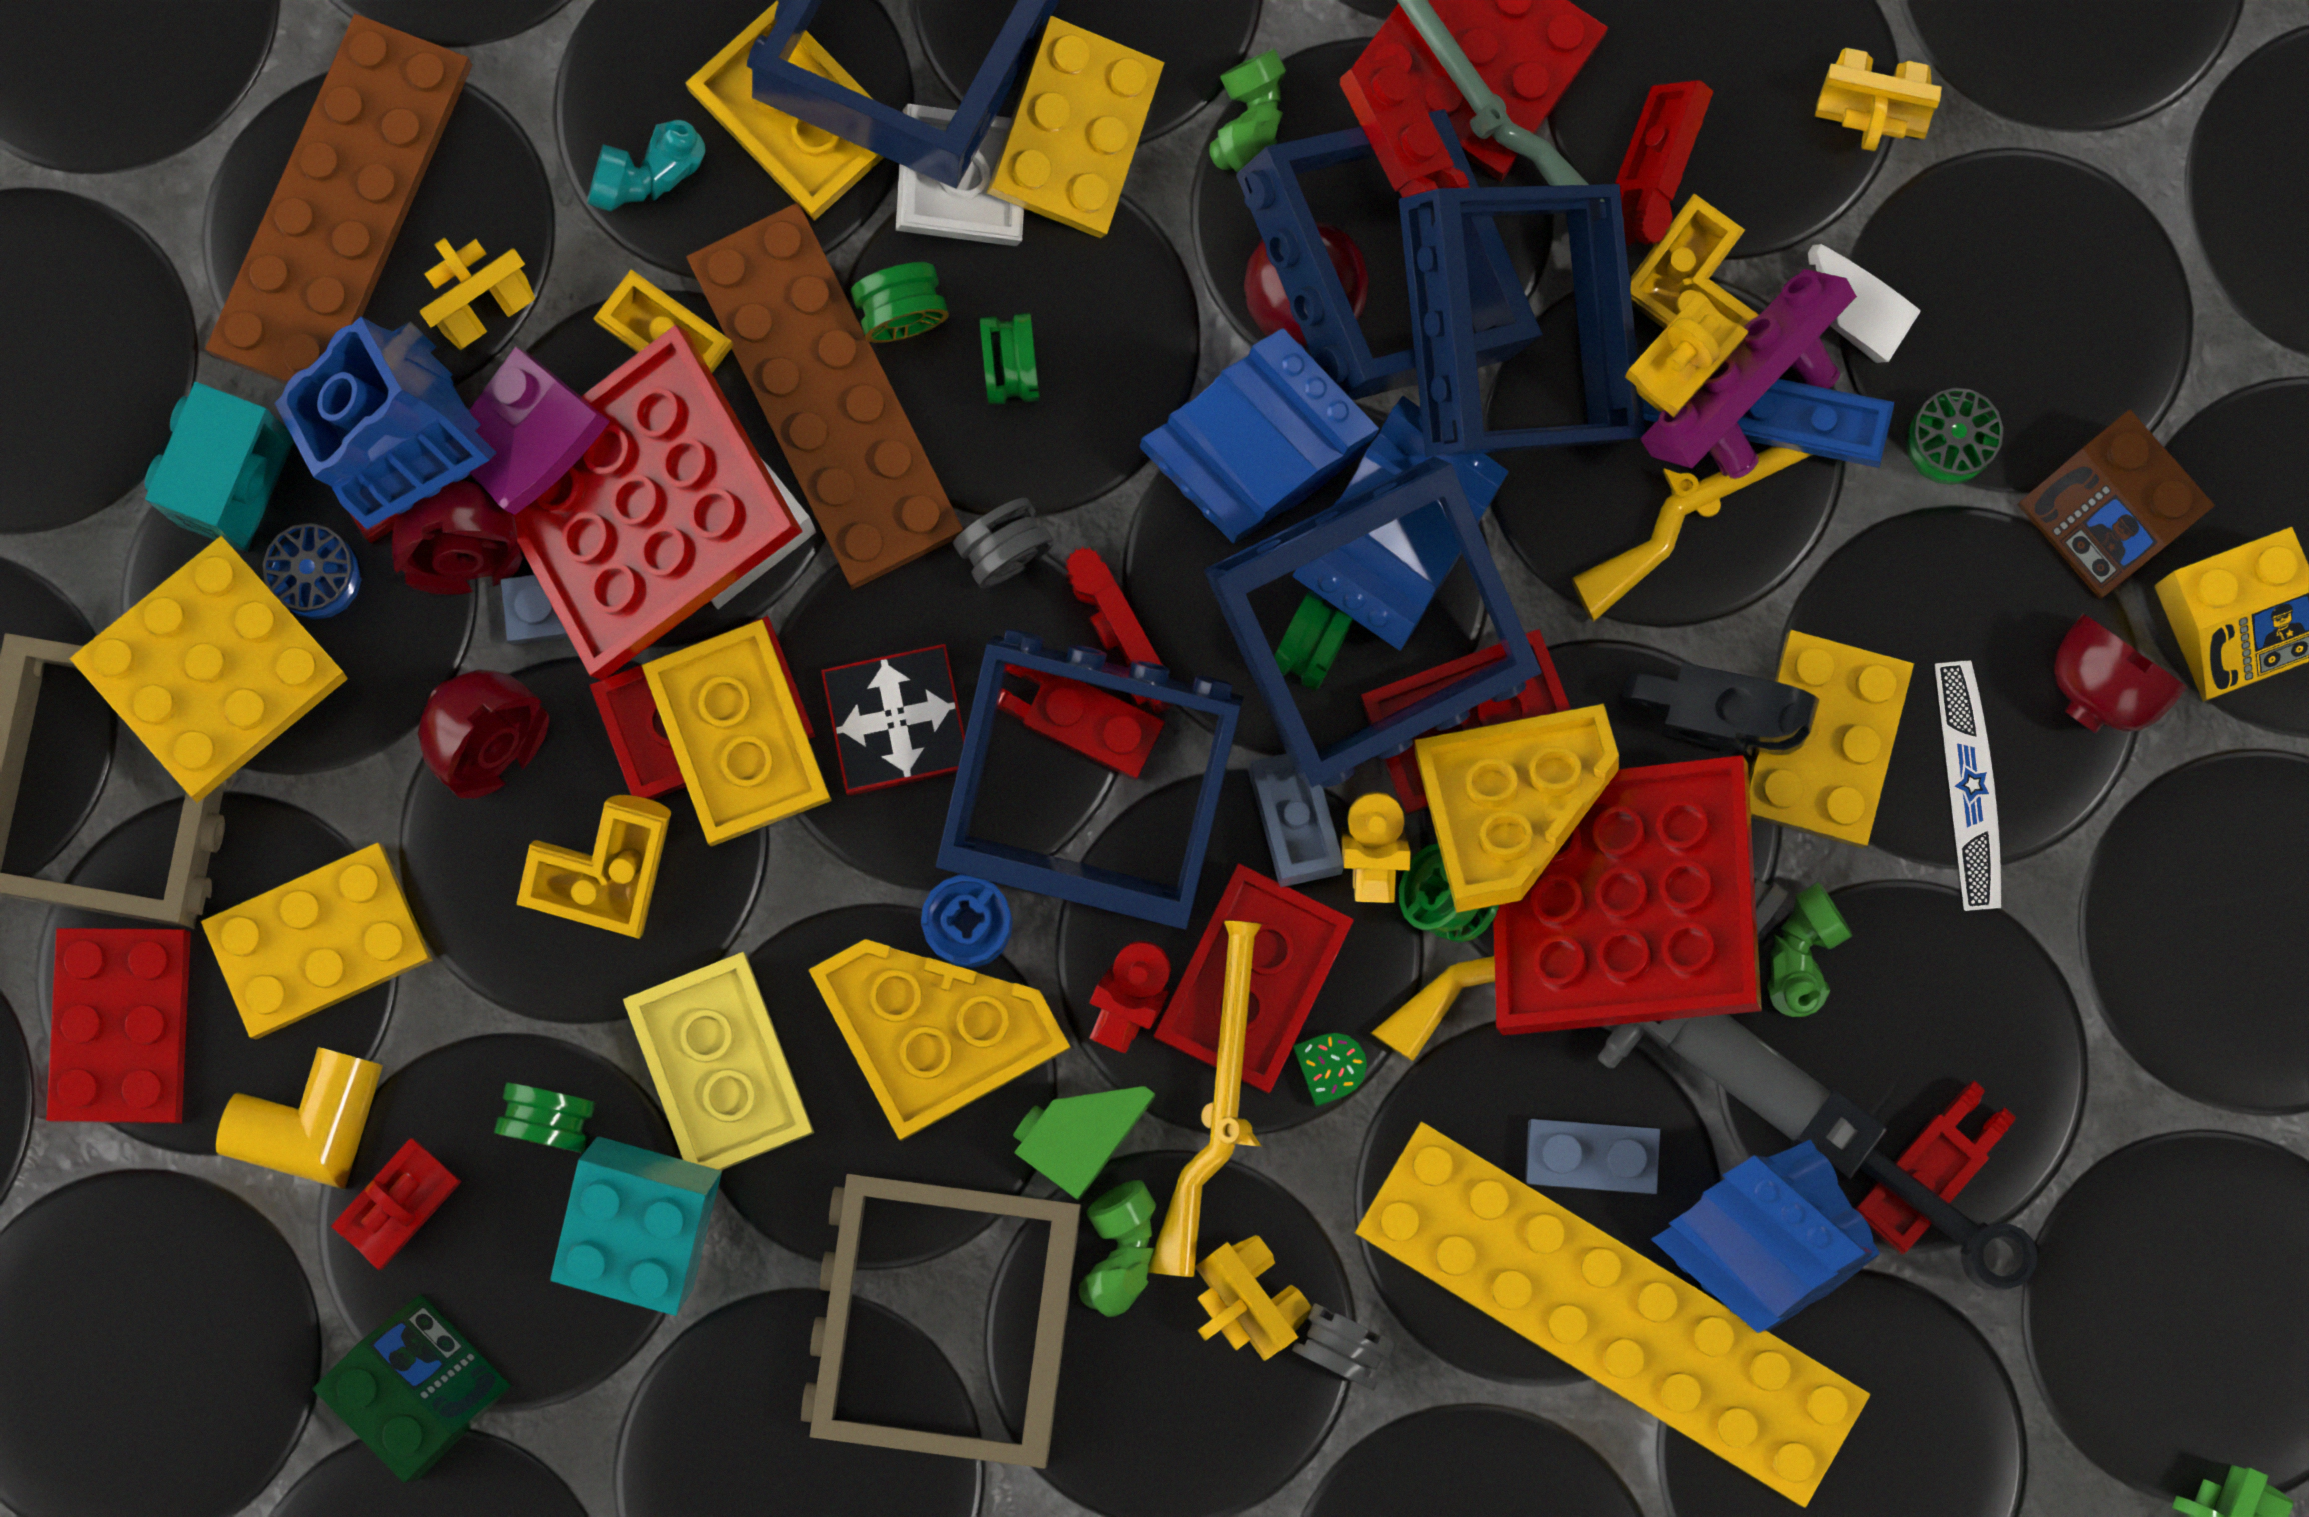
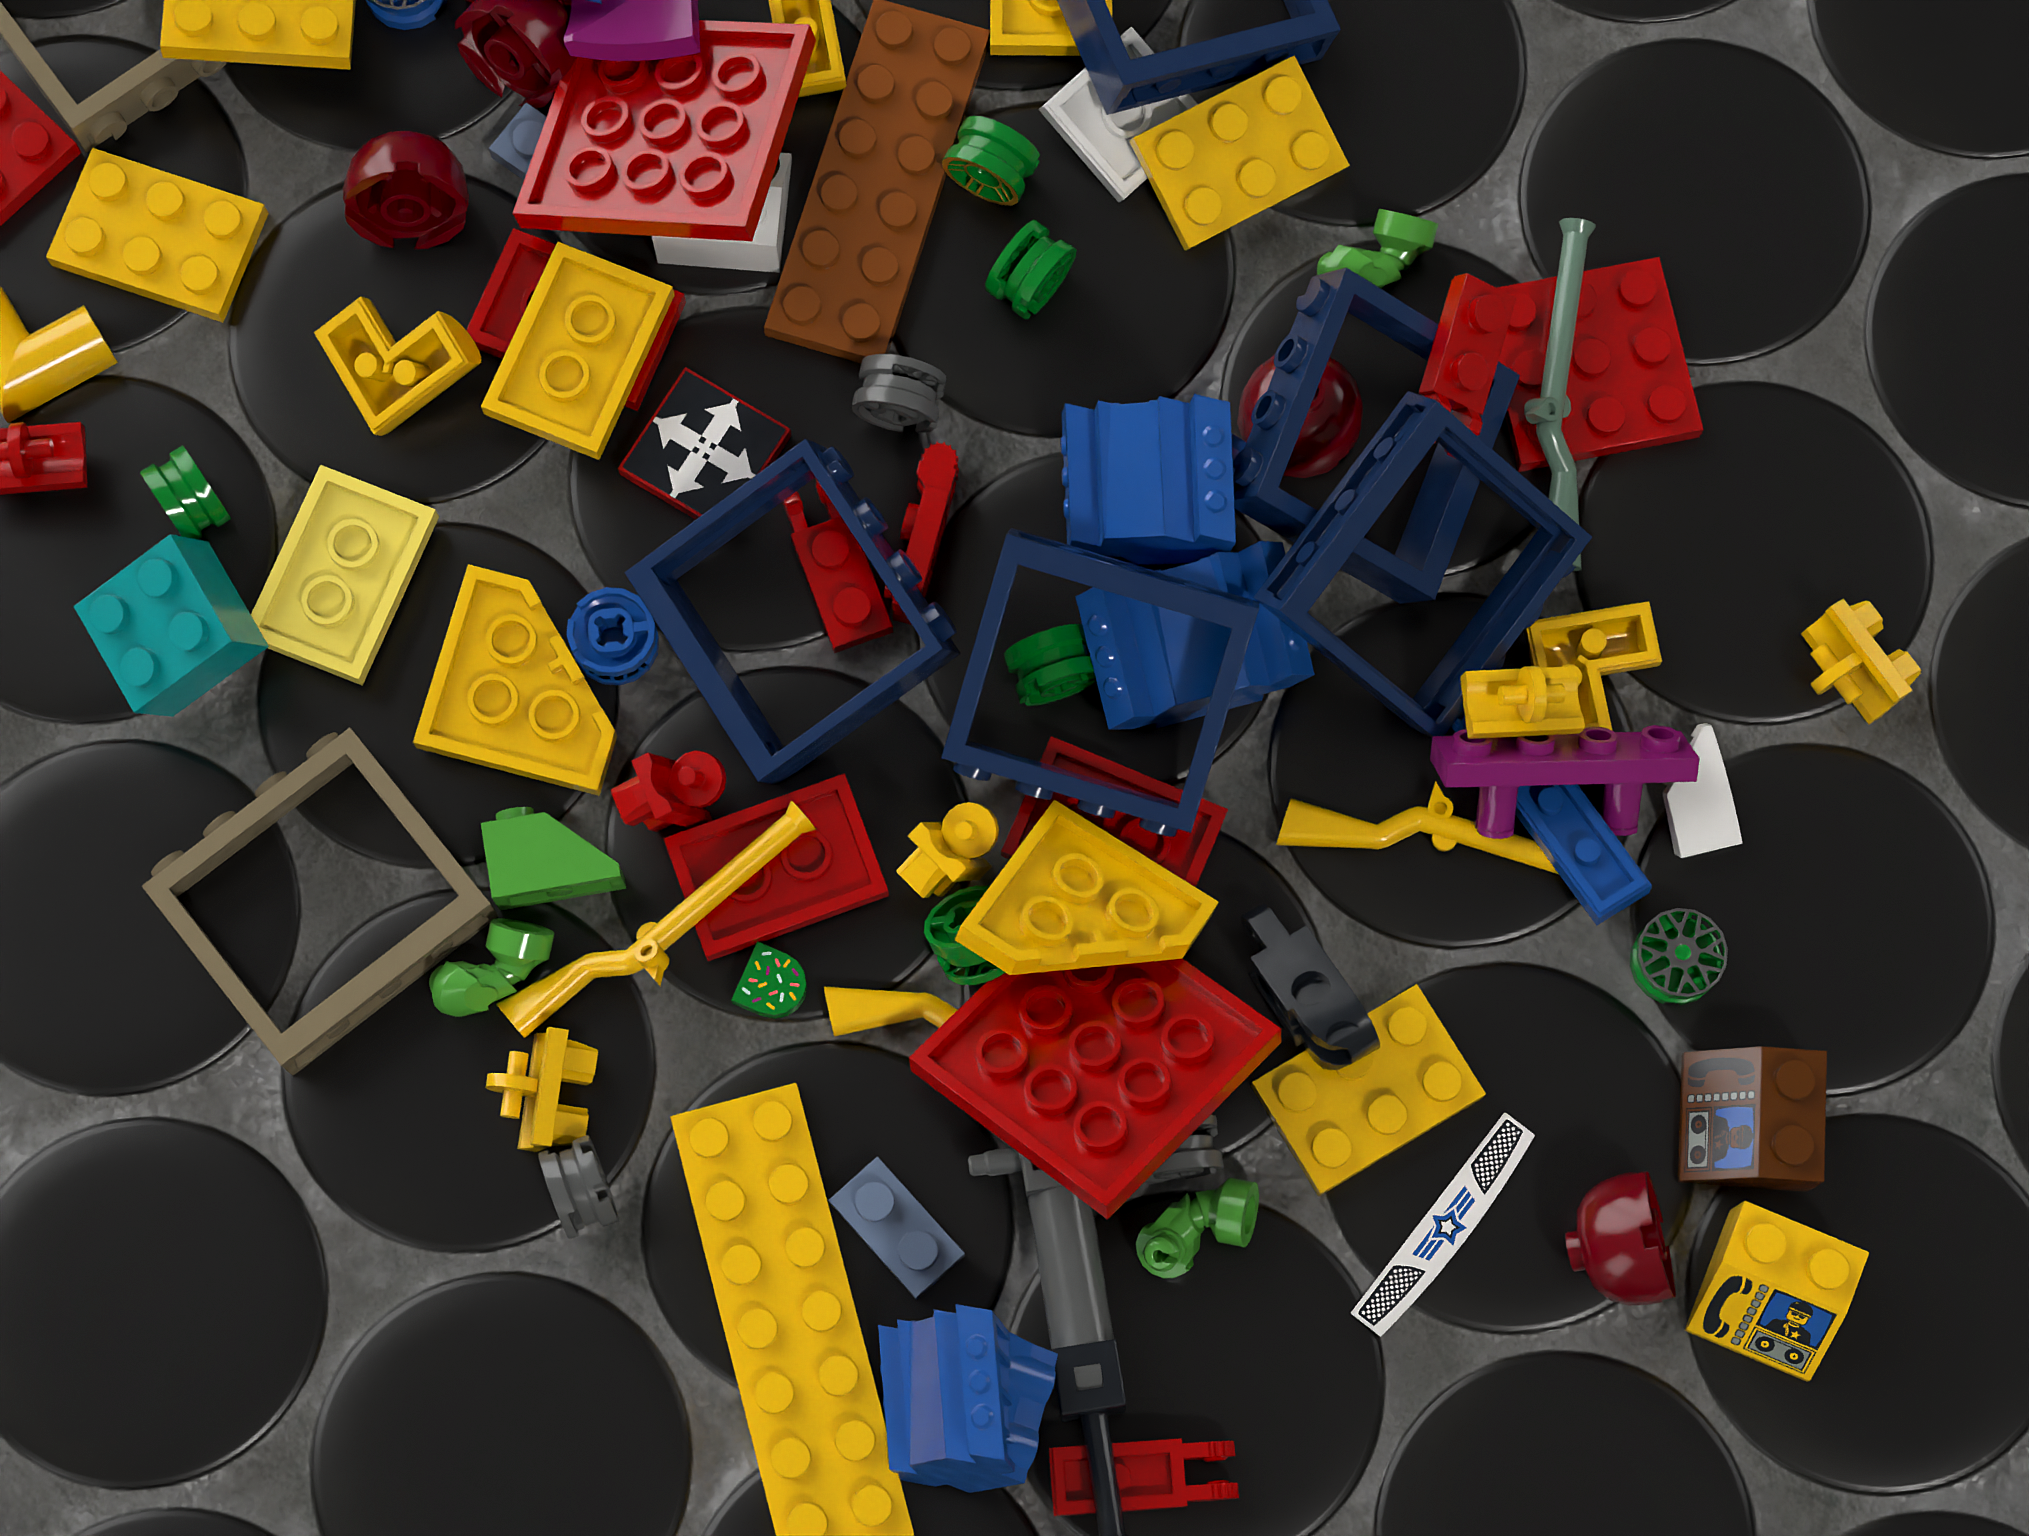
camera: 40 degrees right, 5 degrees down
sand blue plate [1248,754,1344,887] -> none
red hinge [1615,80,1714,246] -> none

